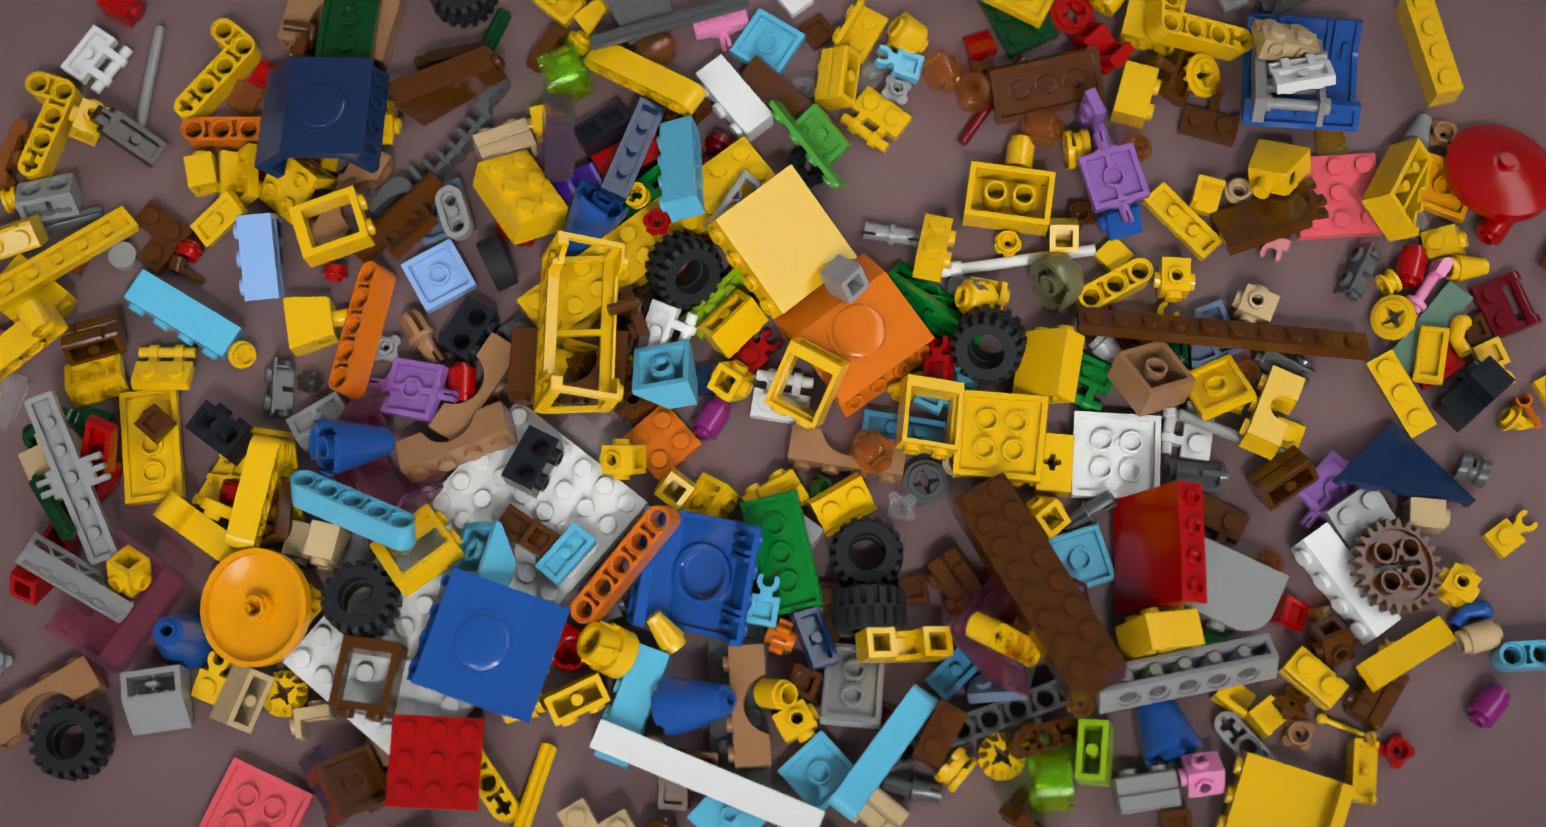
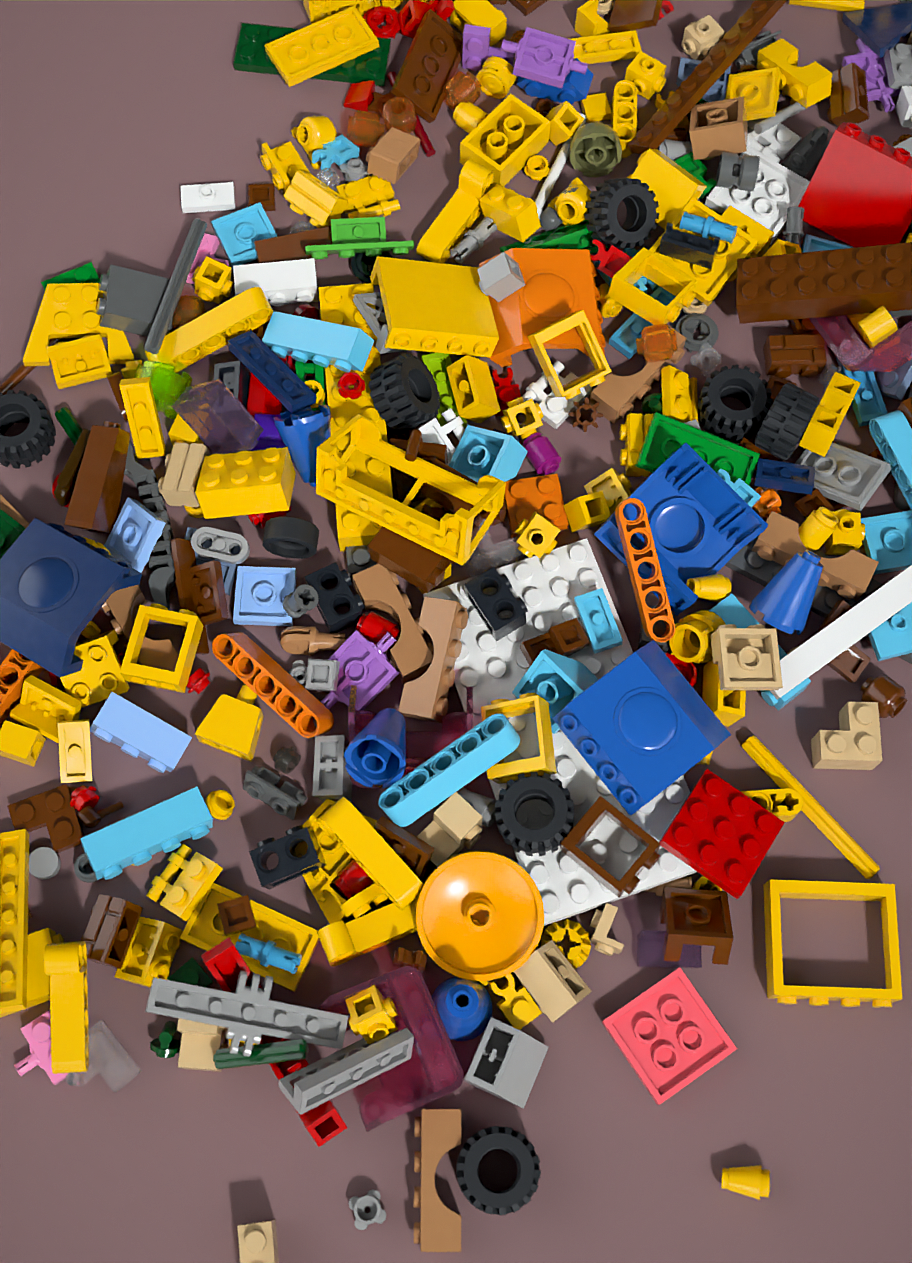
camera: 65 degrees left, 5 degrees down
none -> light blue plate [104,497,166,573]
none -> yellow plate [119,377,166,458]
none -> yellow brick [192,256,234,304]
none -> dark azure pin [235,933,302,974]
none -> dark grey bush [283,584,319,618]
none -> light grey tile [305,659,340,692]
none -> medium nougat brick [366,127,421,184]
none -> reddish brown plate [393,947,427,975]
none -> yellow beam [416,159,494,264]
none -> reddish brown gear [568,397,603,432]
none -> black hinge [659,222,721,269]
none -> dark azure pin [679,212,737,244]
none -> tan plate [710,624,783,690]
none -> dark grey wheel [716,151,760,192]

